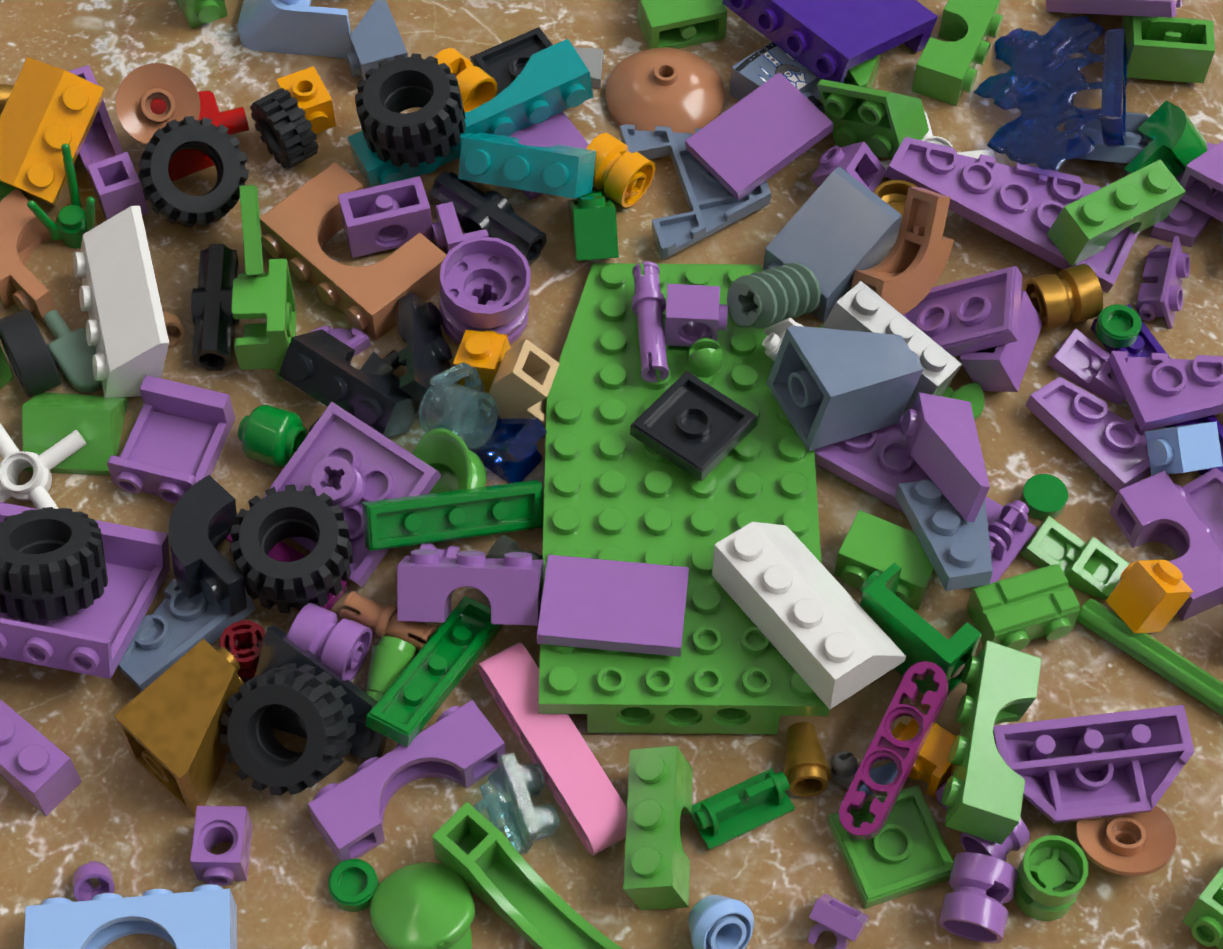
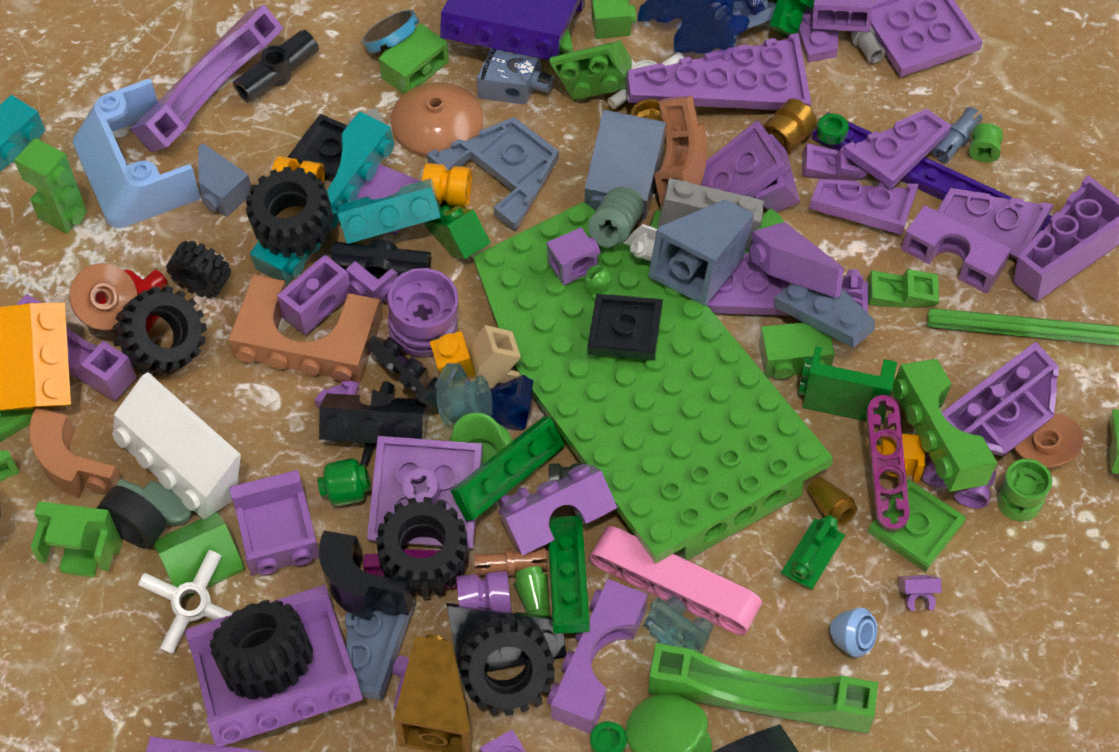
camera: 30 degrees left, 0 degrees up
green plant [27,143,95,249] -> none
black piece [191,244,240,371] -> none
dark red wheel [219,620,265,683] -> none
bright green panel [232,259,297,381] -> none
bright green tile [239,185,264,275] -> none
light orange brick [276,66,336,134] -> none
medium lavender tile [537,555,689,657] -> none
bright green arch [623,746,693,910] -> none
medium lavender pin [631,261,669,383] -> none
medium lavender tile [685,72,833,201] -> none
white slope [712,521,906,709] -> none
medium lavender brick [811,141,886,192] -> none
arm [830,751,898,796] -> none
medium lavender wheel [938,852,1019,944] -> none
bright green brick [967,563,1080,651] -> none
green tile [1021,474,1068,520] -> none
bright green arch [1047,159,1186,266] -> none
light orange brick [1106,560,1194,634] -> none
medium lavender hinge [1136,236,1190,329] -> none
light blue brick [1145,421,1223,476] -> none

